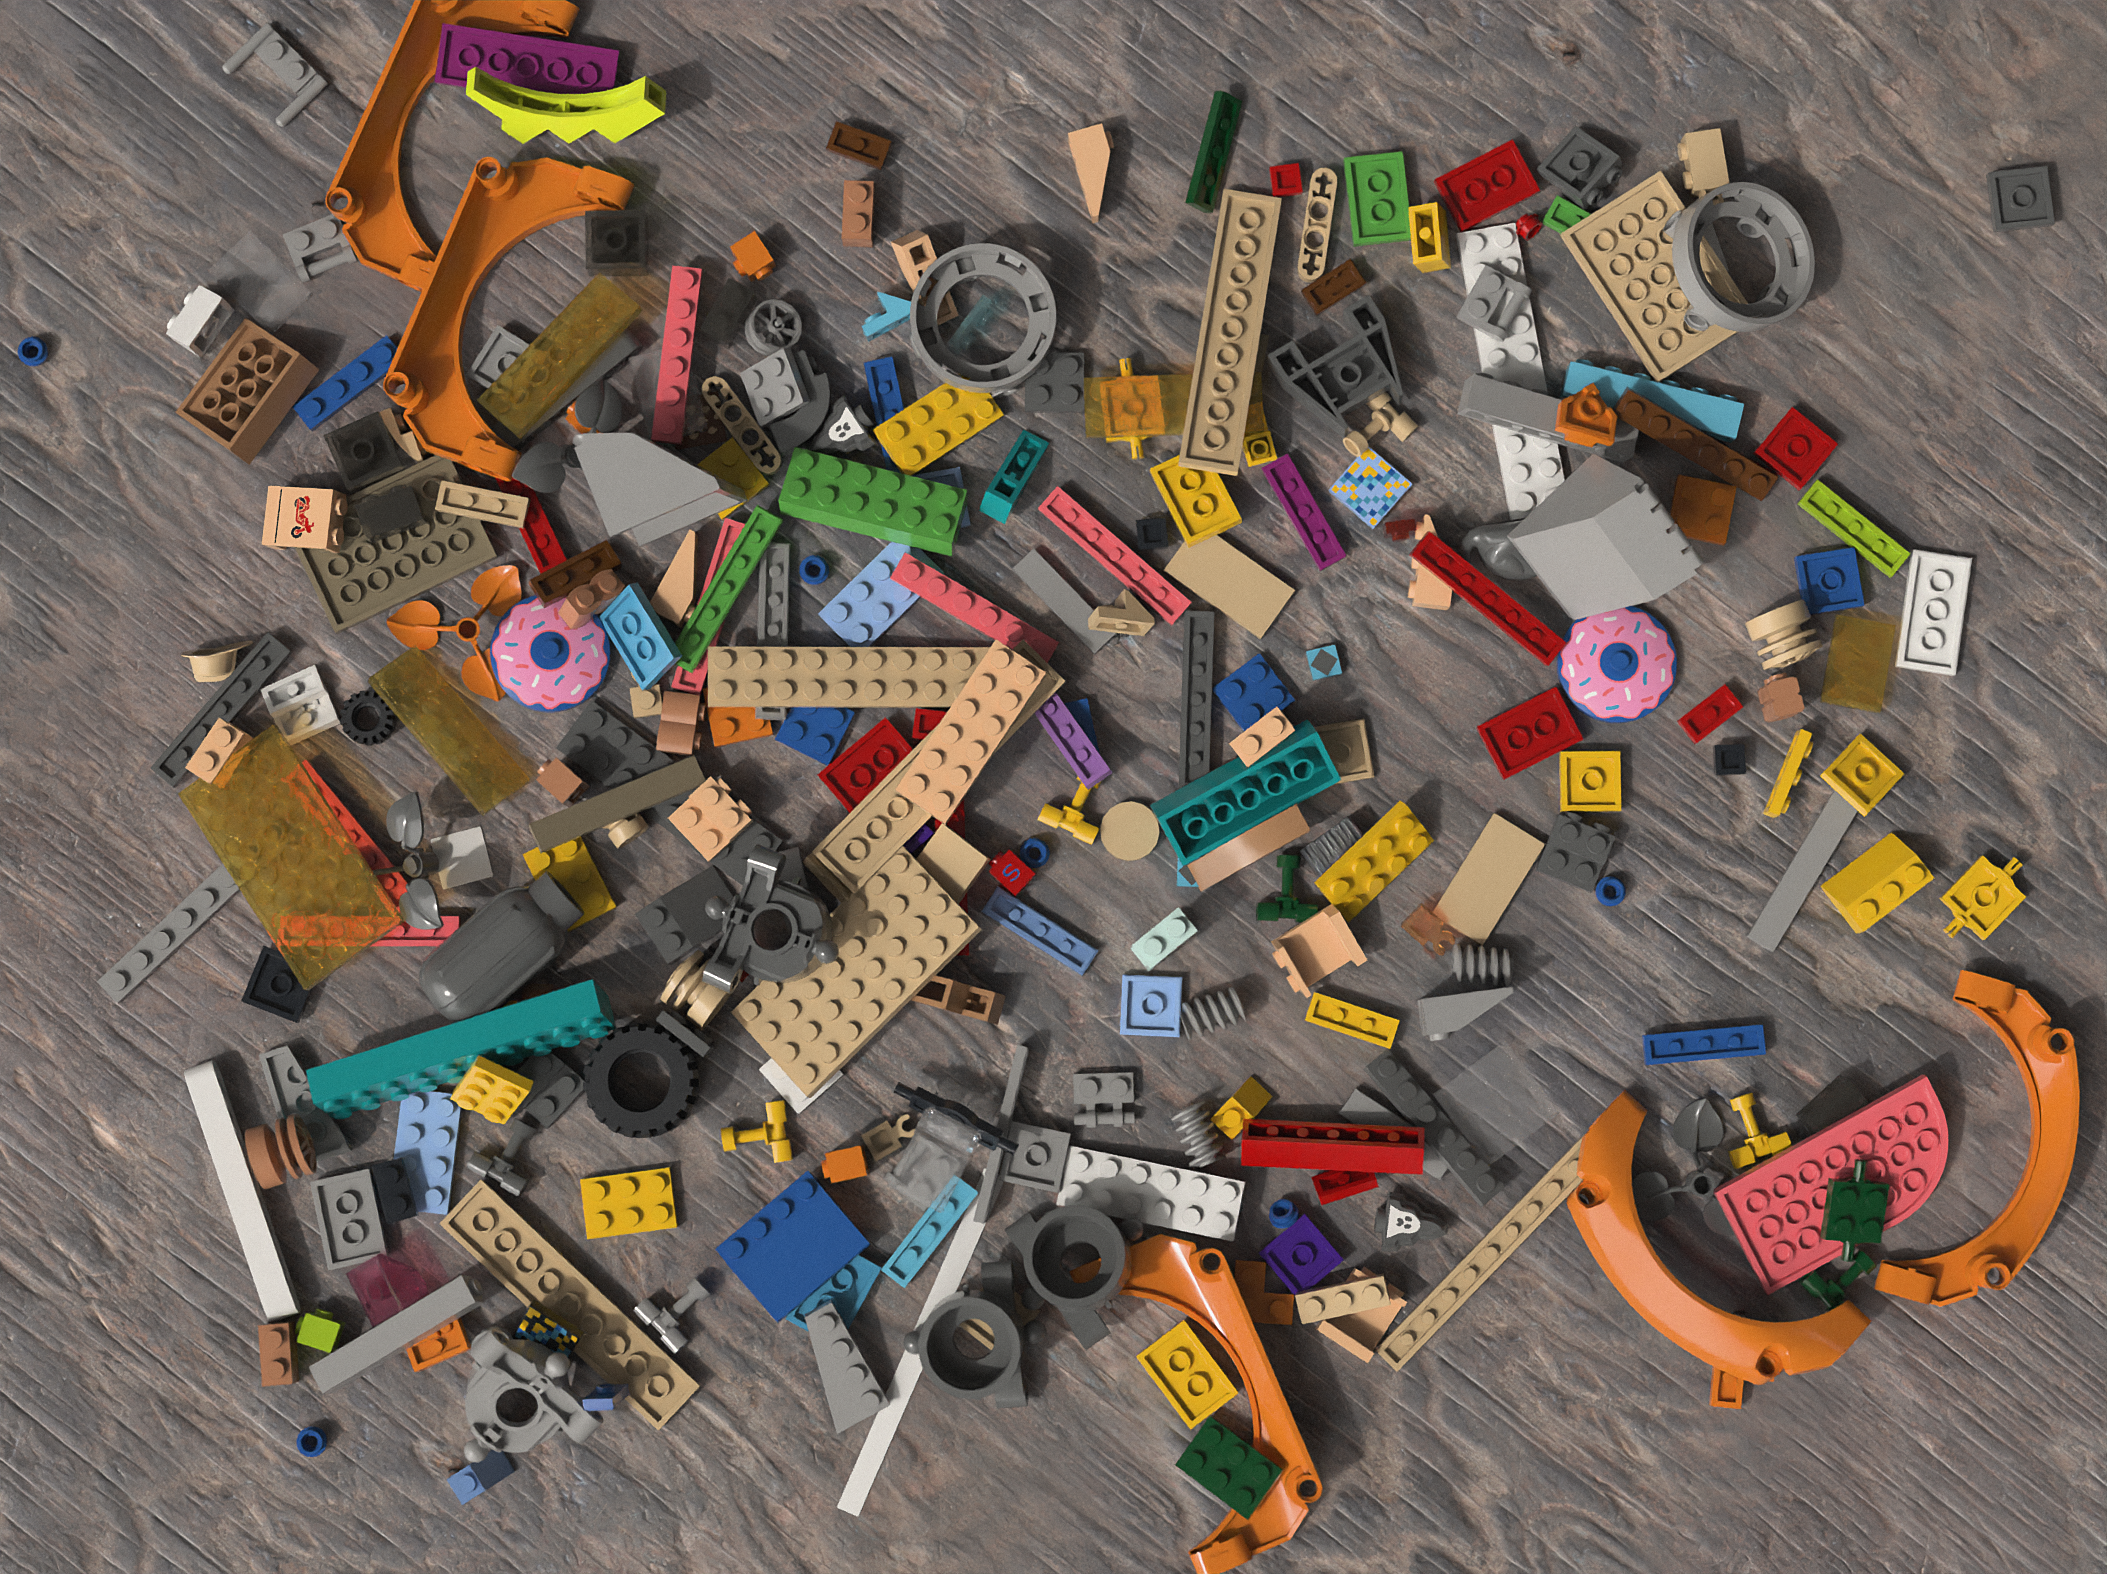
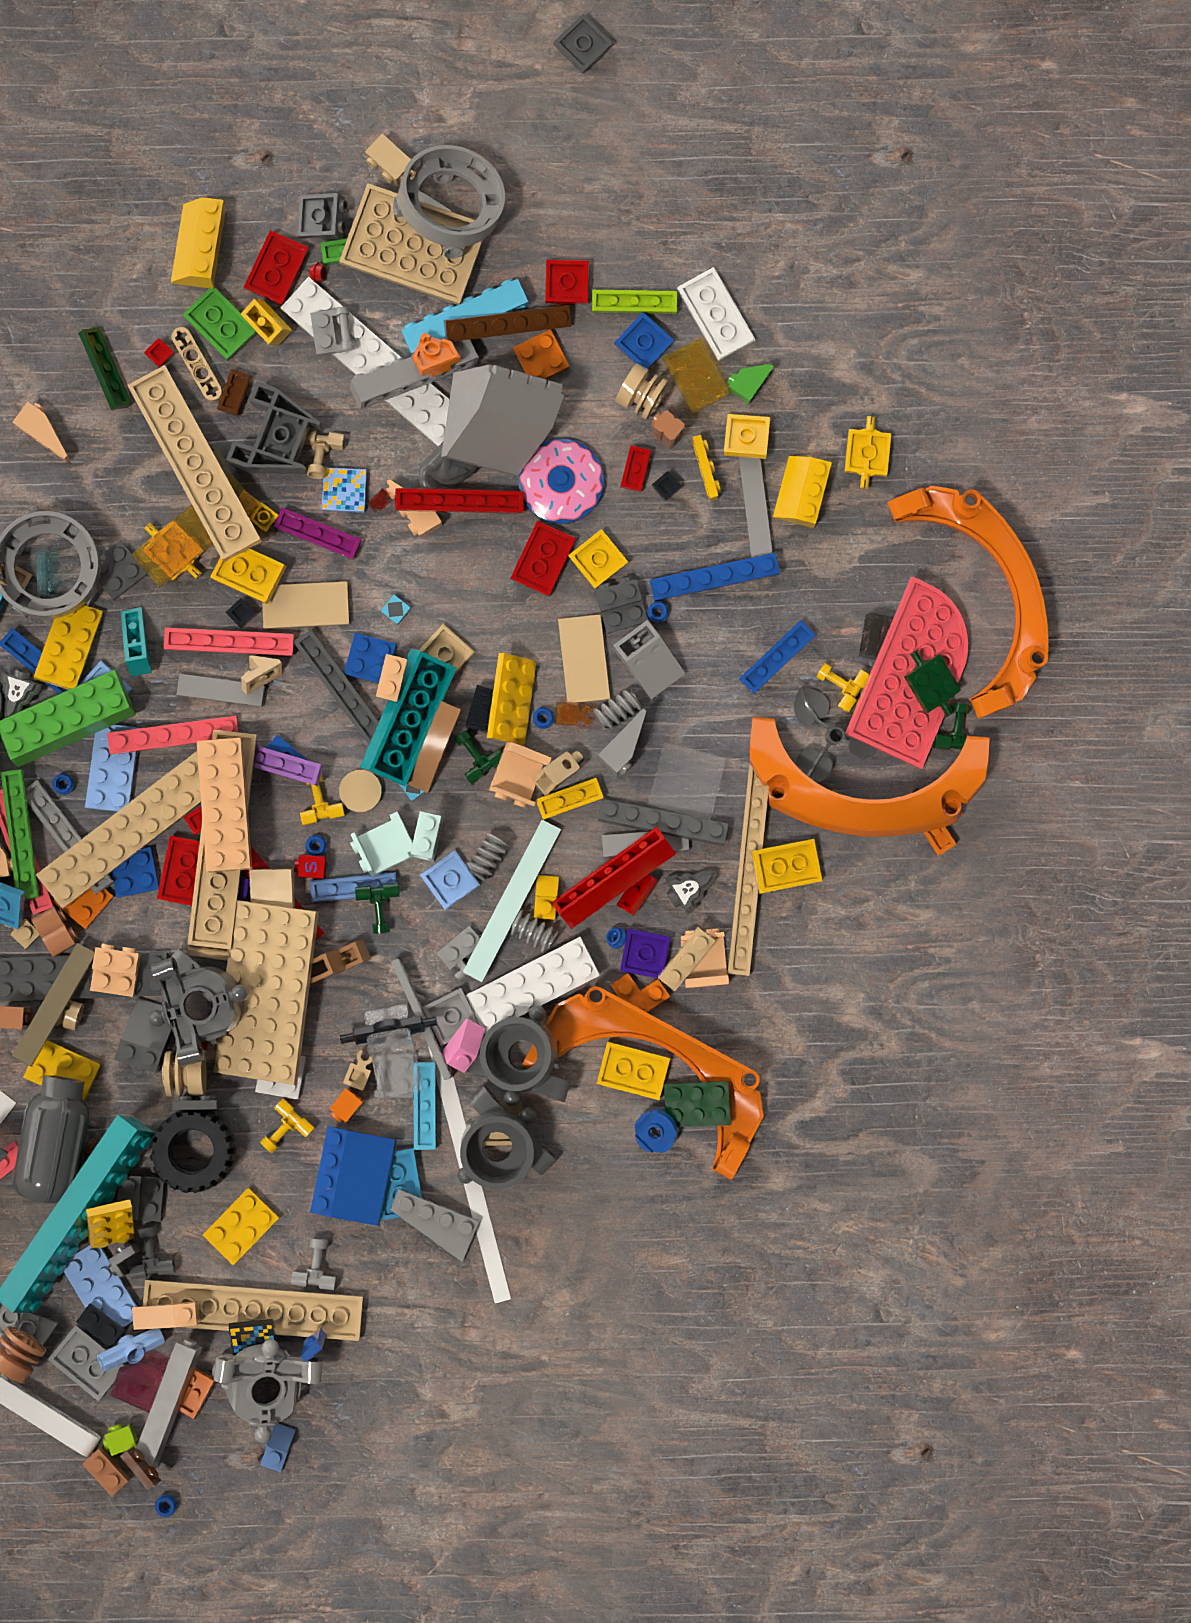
camera: 45 degrees left, 0 degrees up
none -> light blue piece [97,1328,165,1372]
none -> flat silver bracket [108,1242,141,1278]
none -> reddish brown plate [120,1446,161,1490]
none -> light nougat slope [132,1301,200,1330]
none -> yellow slope [171,197,226,289]
none -> light aqua panel [350,812,416,877]
none -> dark green bar [355,883,400,934]
none -> bright pink slope [442,1018,485,1073]
none -> light aqua tile [462,820,561,982]
none -> blue plate [533,707,554,729]
none -> tan torso [533,751,584,796]
none -> light grey slope [613,620,685,700]
none -> blue plate [634,1108,679,1153]
none -> blue plate [650,553,780,601]
none -> bright green slope [727,364,774,405]
none -> yellow plate [751,839,822,894]

